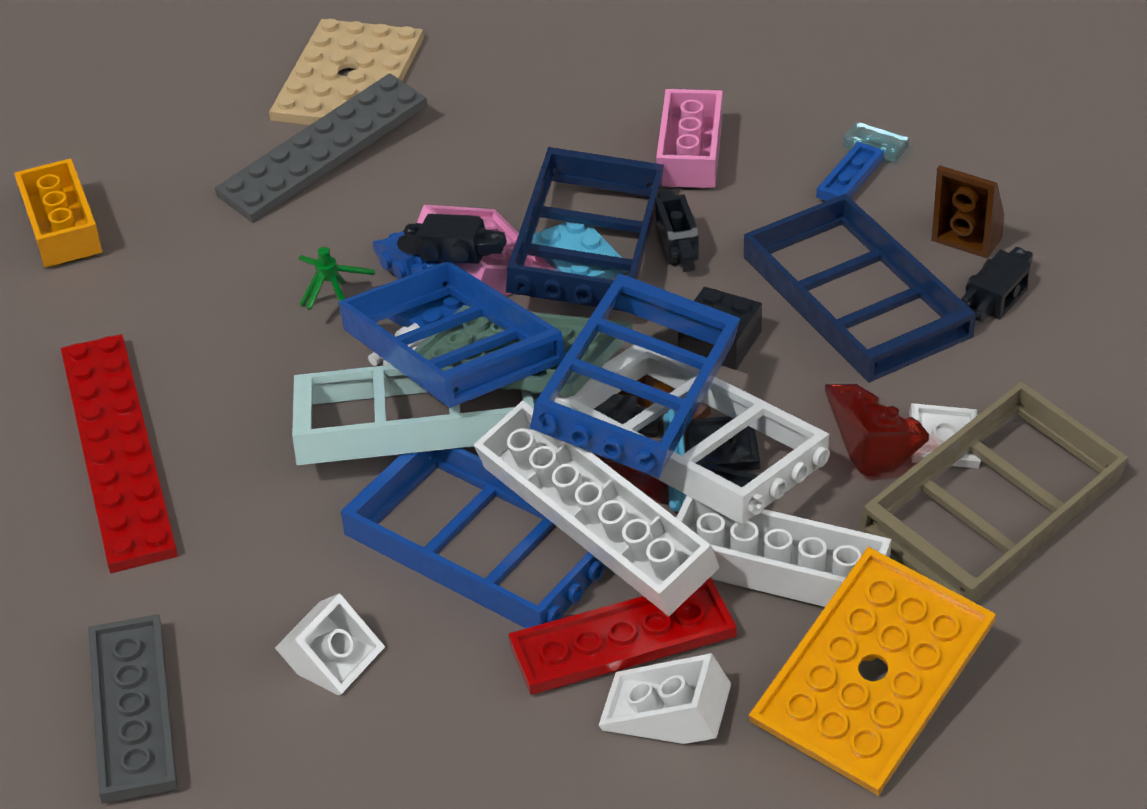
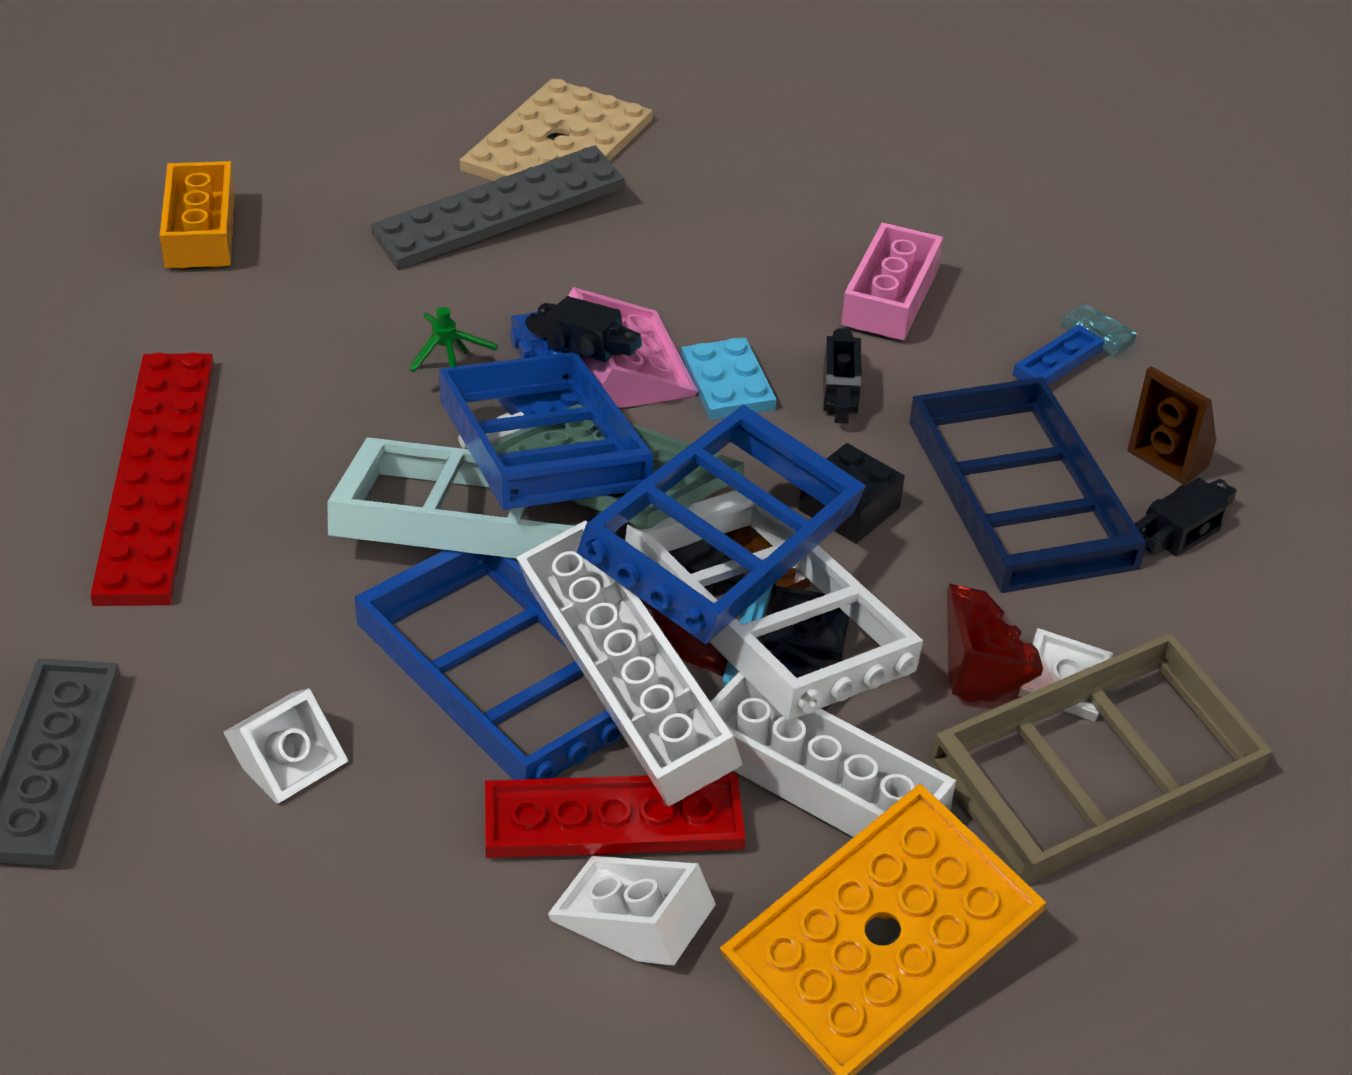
camera: 10 degrees right, 0 degrees up
dark blue window [506,147,664,312] -> none

